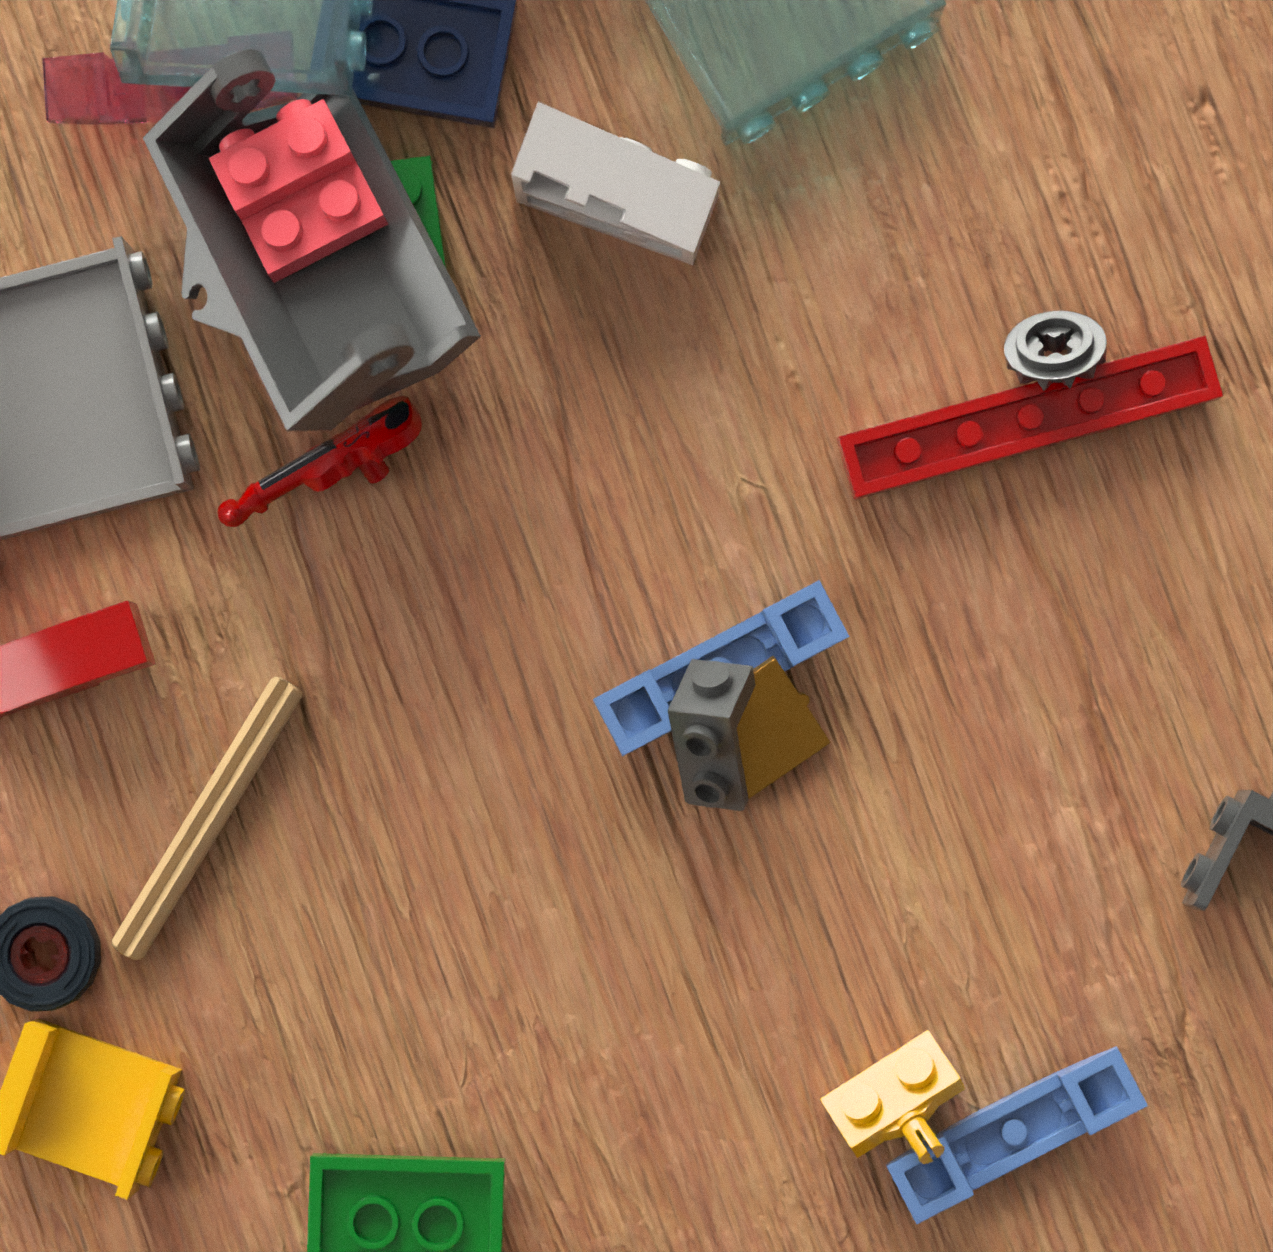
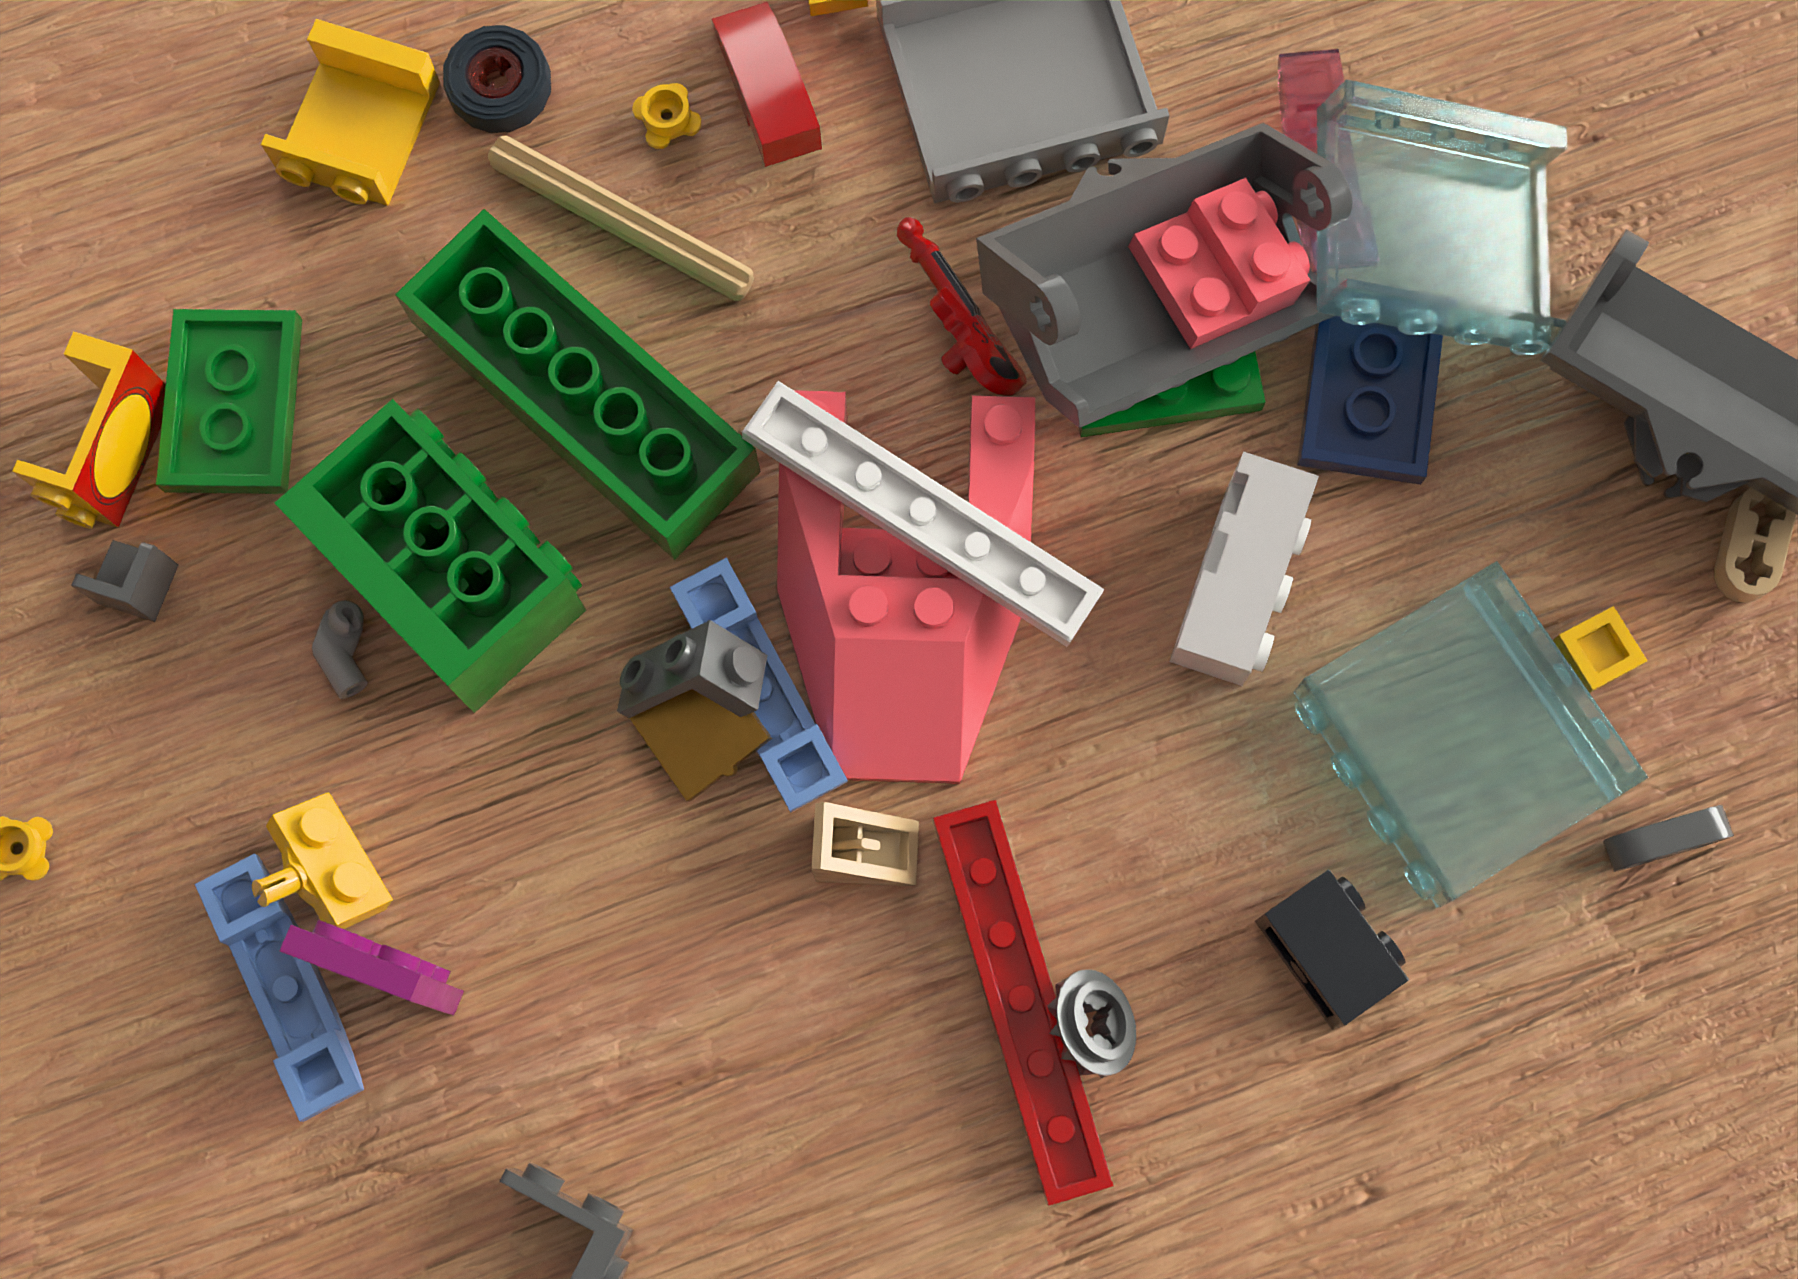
camera: 90 degrees right, 10 degrees down
none -> green brick [275,399,586,713]
none -> magenta plate [279,920,464,1016]
none -> light grey arm [312,600,368,699]
none -> green brick [395,209,761,560]
none -> yellow plate [632,83,702,149]
none -> white tile [742,381,1104,647]
none -> coral wedge [777,390,1035,784]
none -> tan slope [812,802,919,886]
none -> black brick [1255,869,1409,1030]

